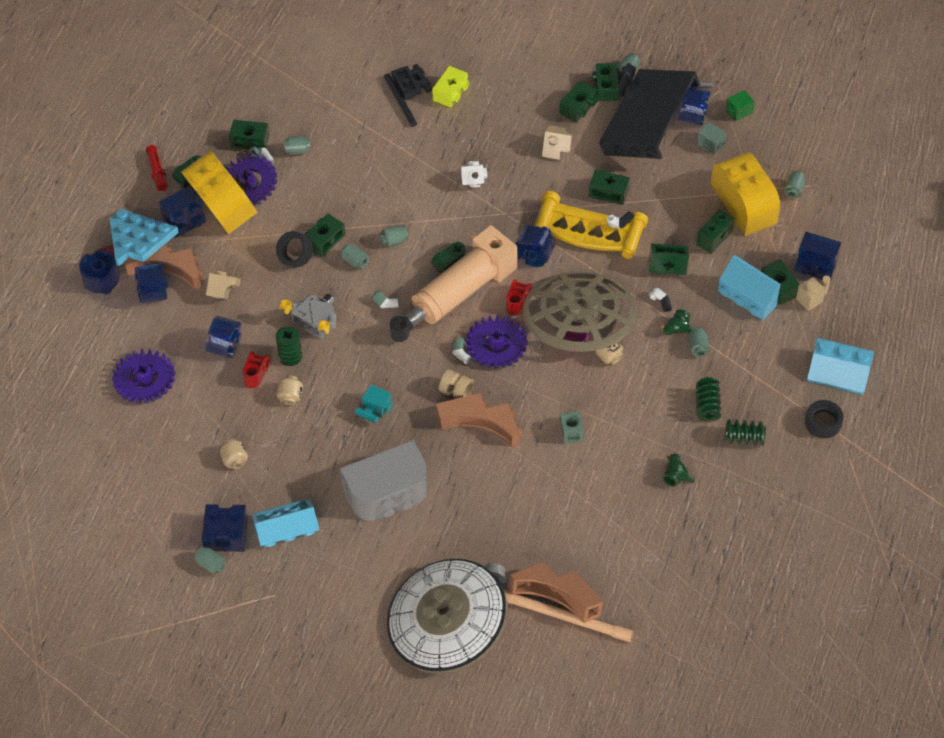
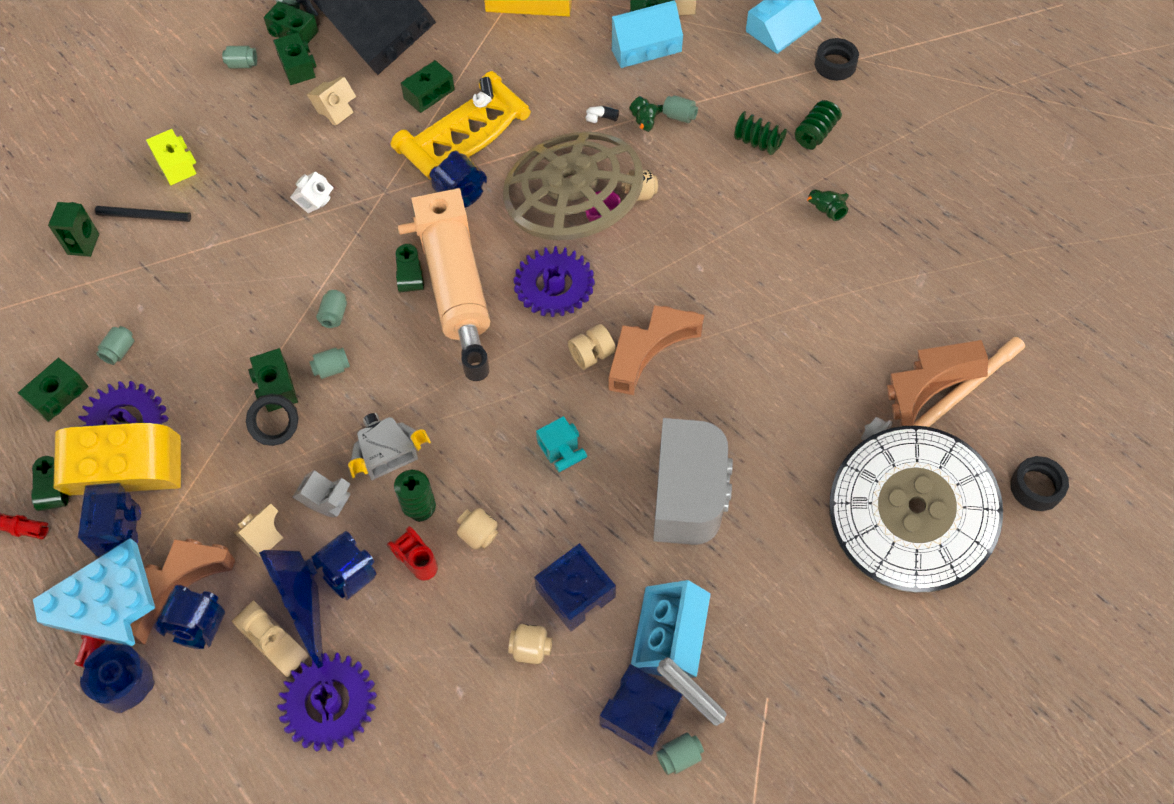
camera: 60 degrees left, 5 degrees up
arm [249,147,275,165] -> none
arm [373,290,398,308] -> none
black plate [391,64,432,99] -> none
arm [452,337,471,364] -> none
red piece [506,279,532,316] -> none
sand green brick [560,412,584,444] -> none
dark green brick [648,243,689,275] -> none
dark green brick [697,209,734,254] -> none
none -> dark green brick [48,202,100,257]
none -> sand green brick [222,46,258,69]
none -> tan piece [231,600,309,678]
none -> clear blue wedge [259,550,324,669]
none -> light grey brick [292,470,351,517]
none -> clear blue piece [534,543,616,631]
none -> light grey axle [657,657,727,726]
none -> black tyre [1010,456,1069,512]

